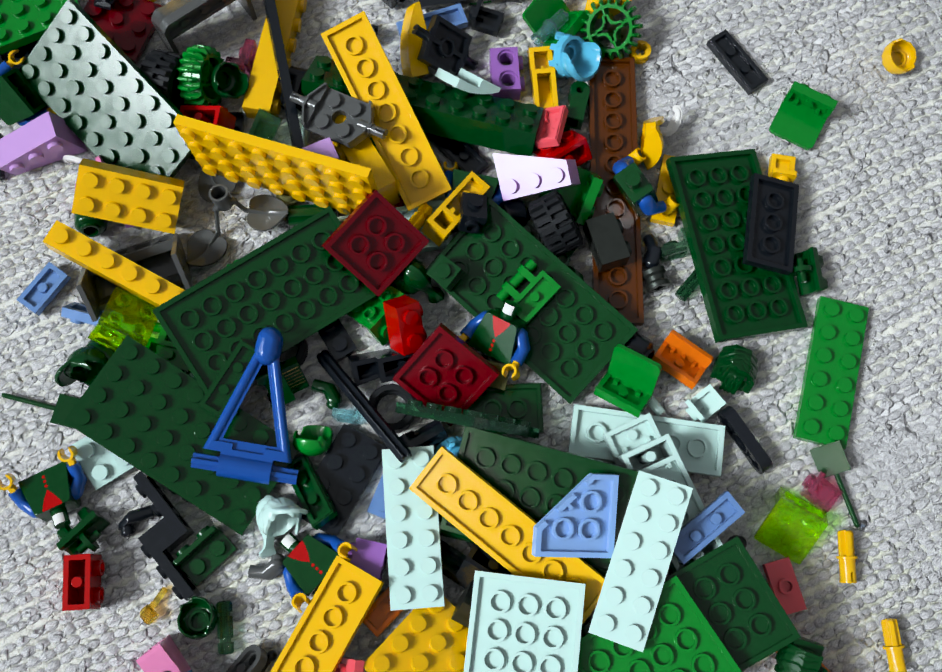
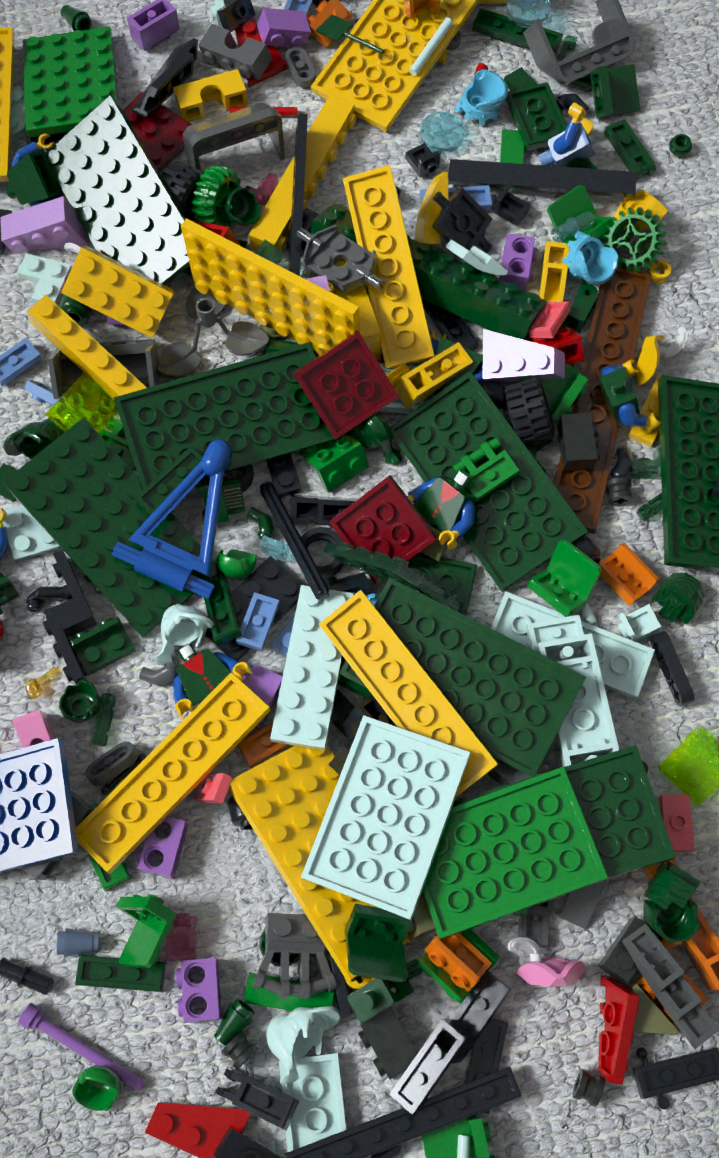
camera: 15 degrees right, 5 degrees down
red brick [383,295,427,356] -> none
dark green brick [426,254,465,292] -> none
black bracket [457,192,487,234] -> none
light blue plate [531,473,619,558] -> none
light aqua plate [588,470,693,652] -> none
medium blue plate [673,491,746,565] -> none
none -> light aqua plate [18,253,72,305]
none -> medium blue plate [236,592,280,651]

